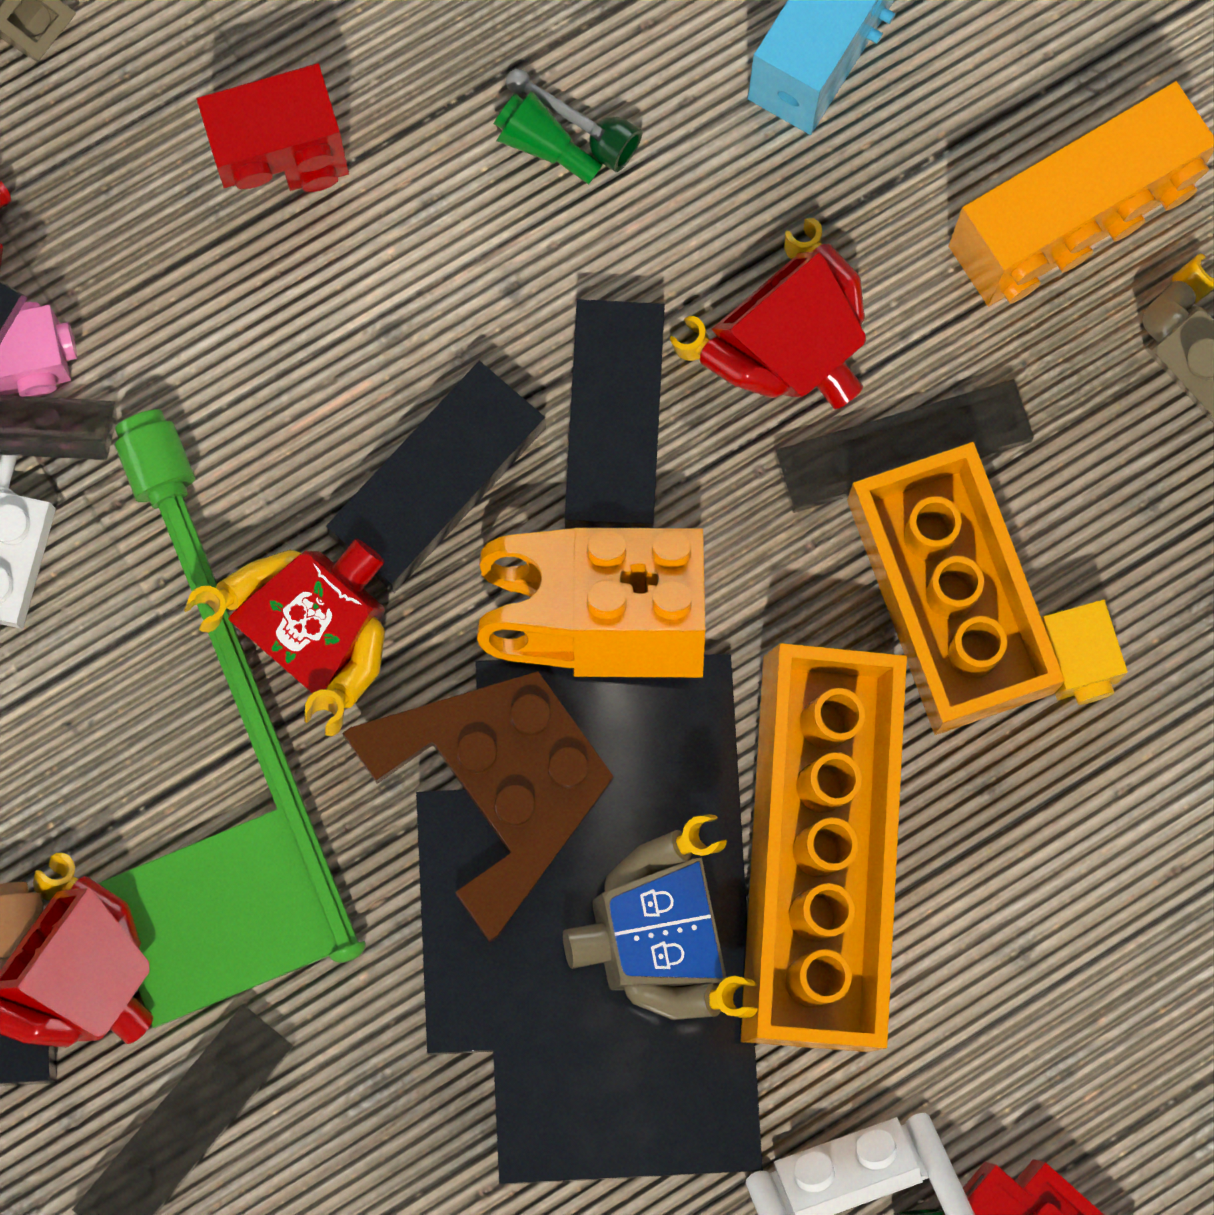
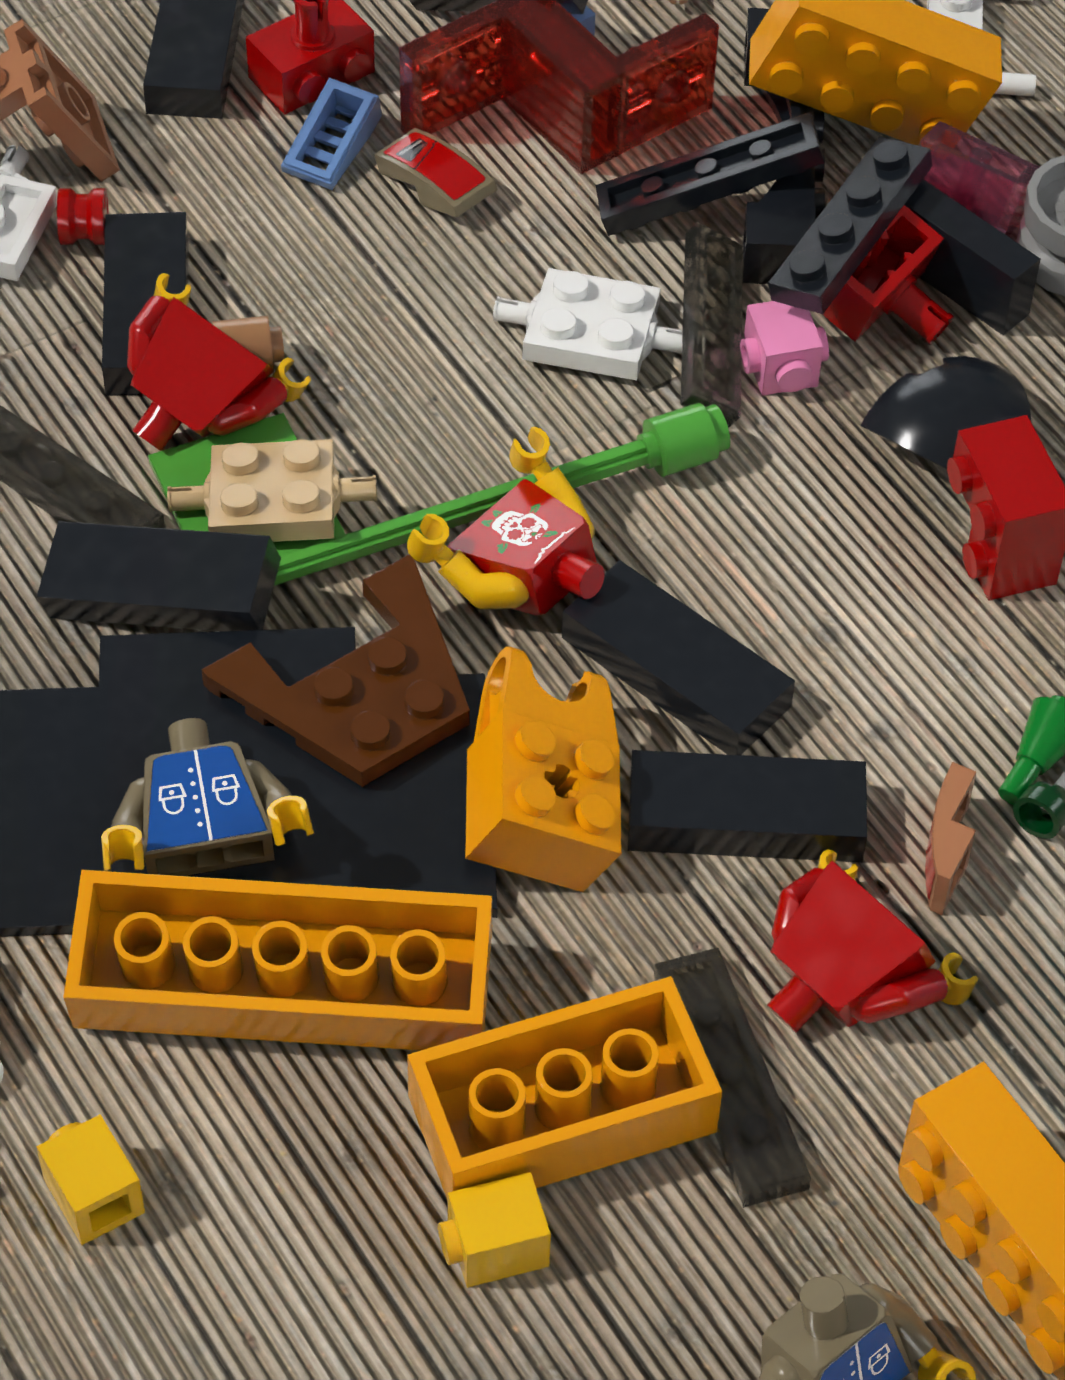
camera: 90 degrees right, 25 degrees down
none -> yellow brick [36,1114,145,1246]
none -> black piece [37,521,281,631]
none -> tan plate [167,439,377,542]
none -> black brick [860,356,1031,469]
none -> nougat slope [925,762,976,915]

